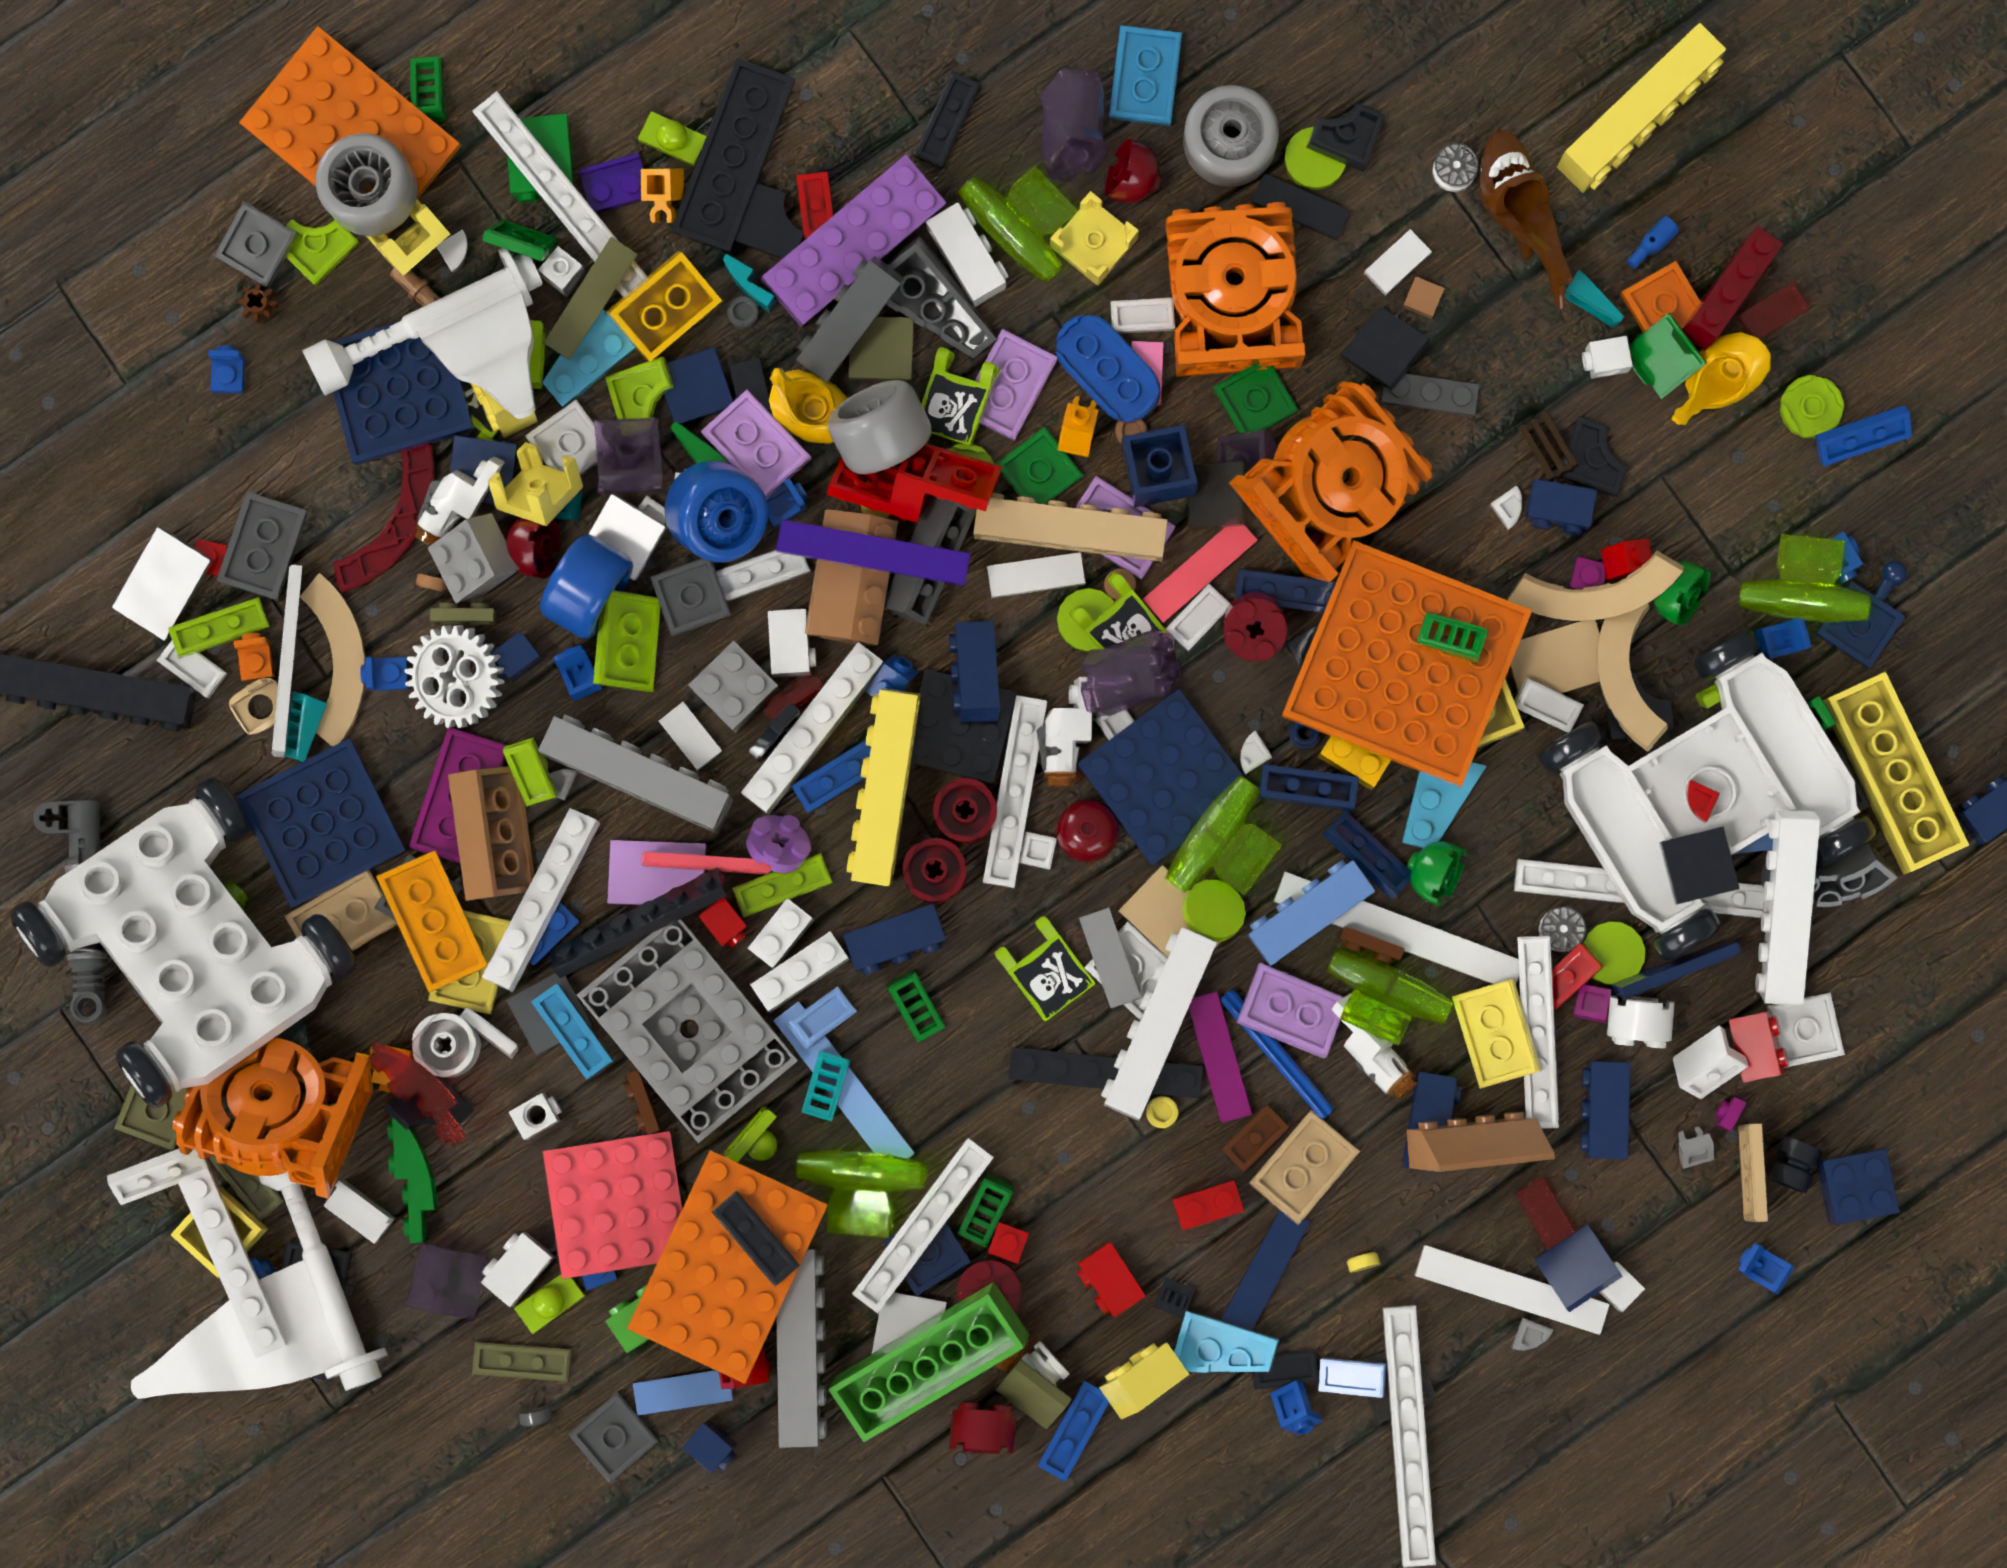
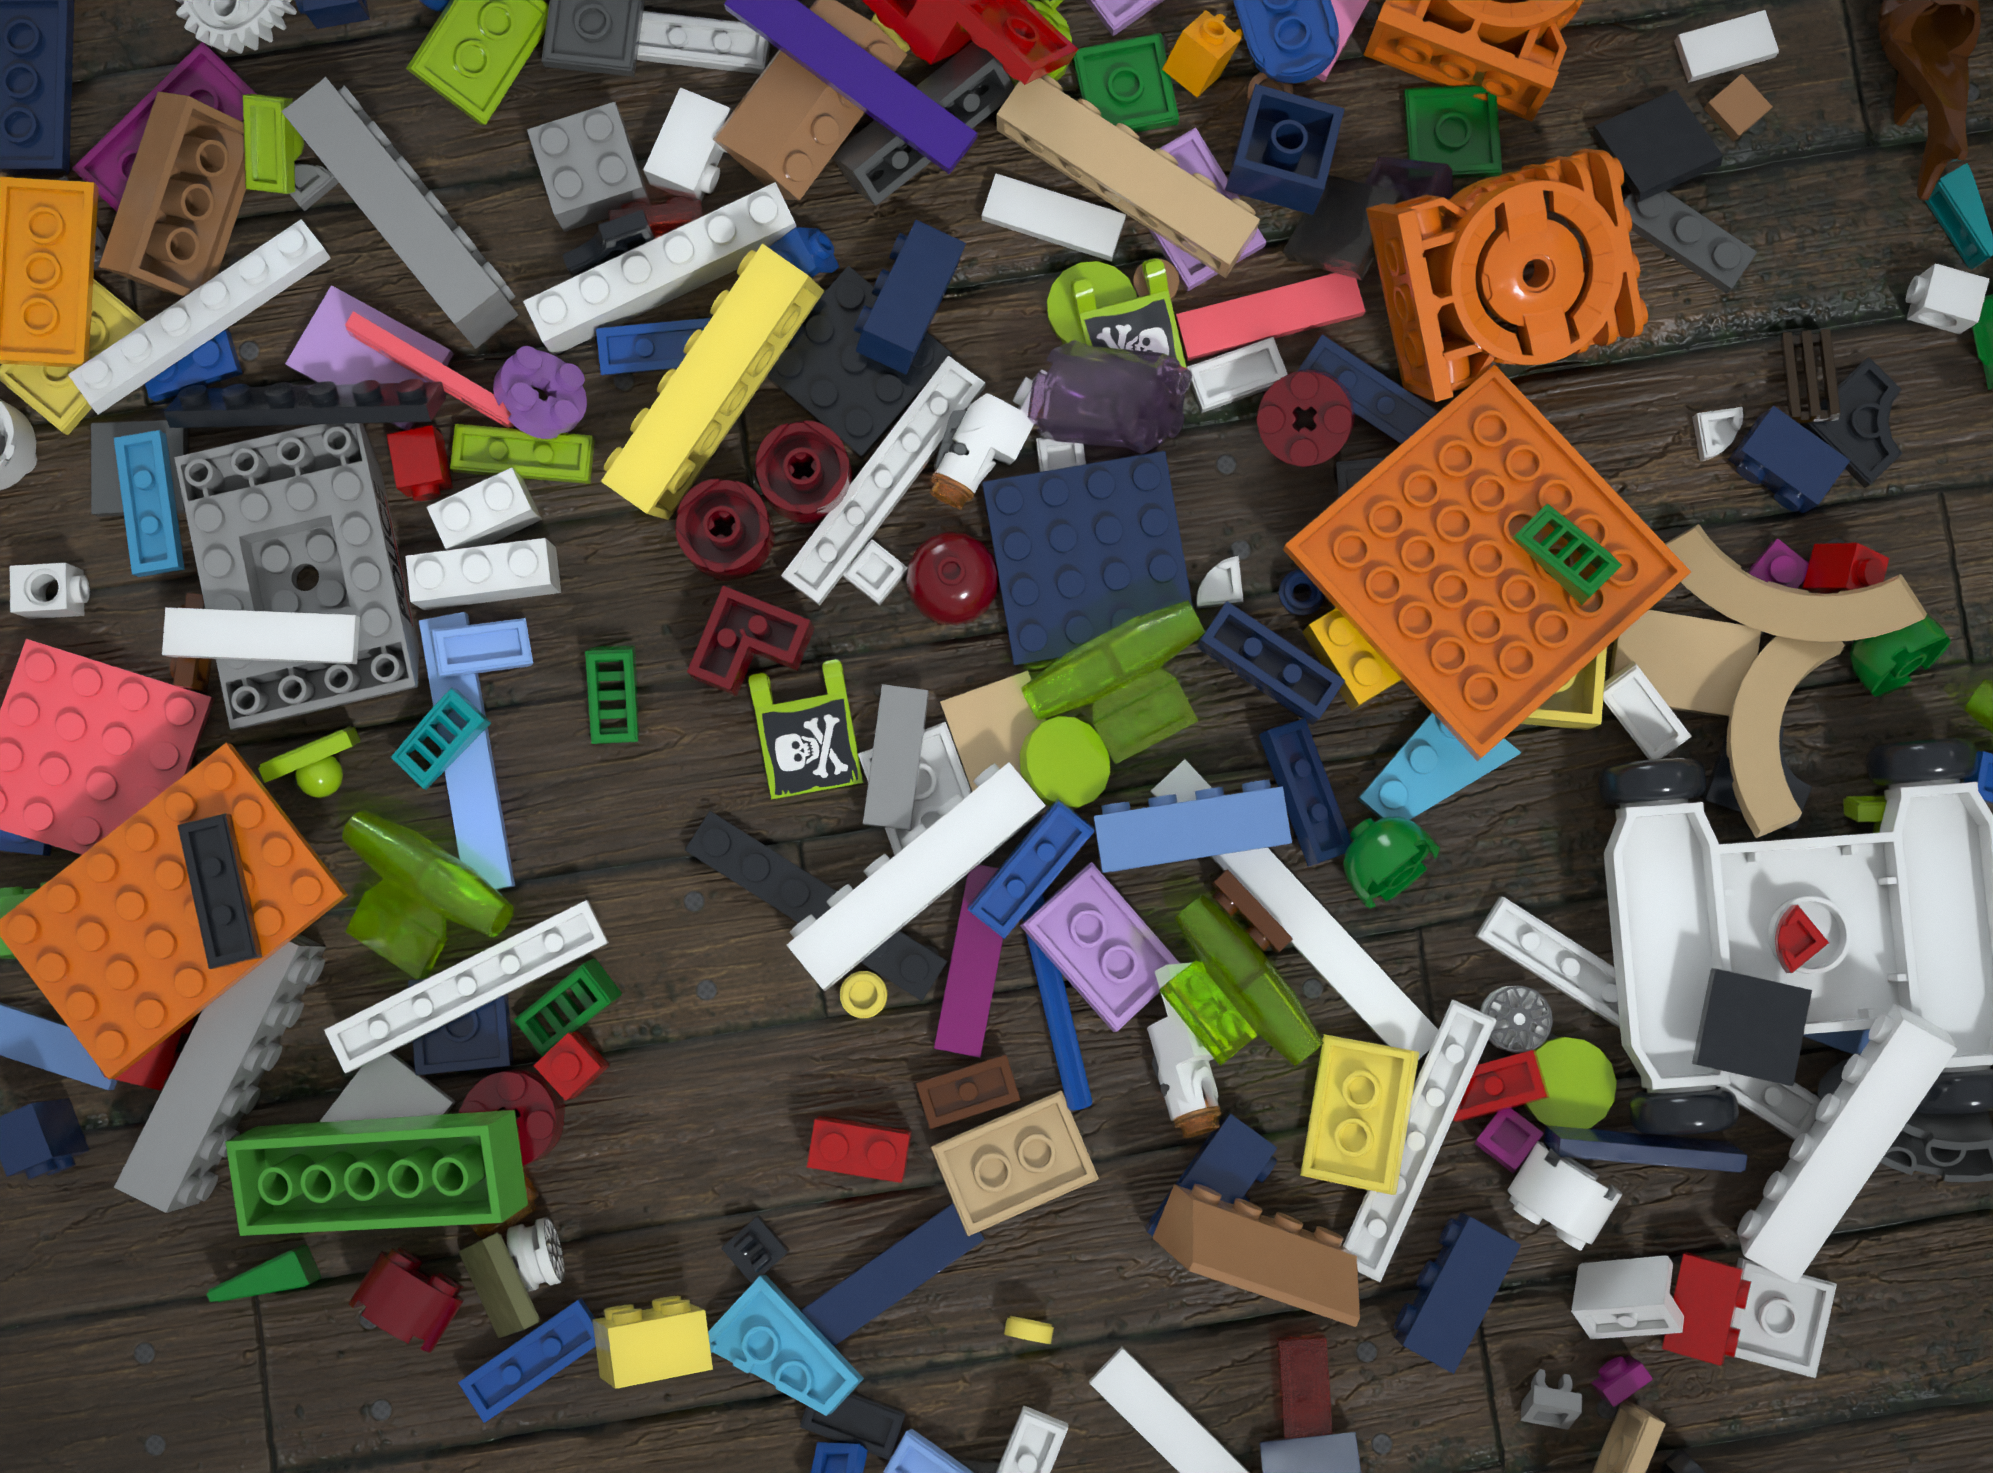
camera: 25 degrees right, 0 degrees up
white tile [460,1008,519,1059] -> none
blue bracket [554,645,602,702] -> none
white tile [659,702,723,771] -> none
dark blue brick [843,903,946,975] -> none
red brick [1077,1242,1146,1317] -> none
none -> white tile [162,607,360,664]
none -> green slope [206,1244,321,1302]
none -> dark red brick [687,586,815,696]
none -> blue tile [967,798,1095,939]

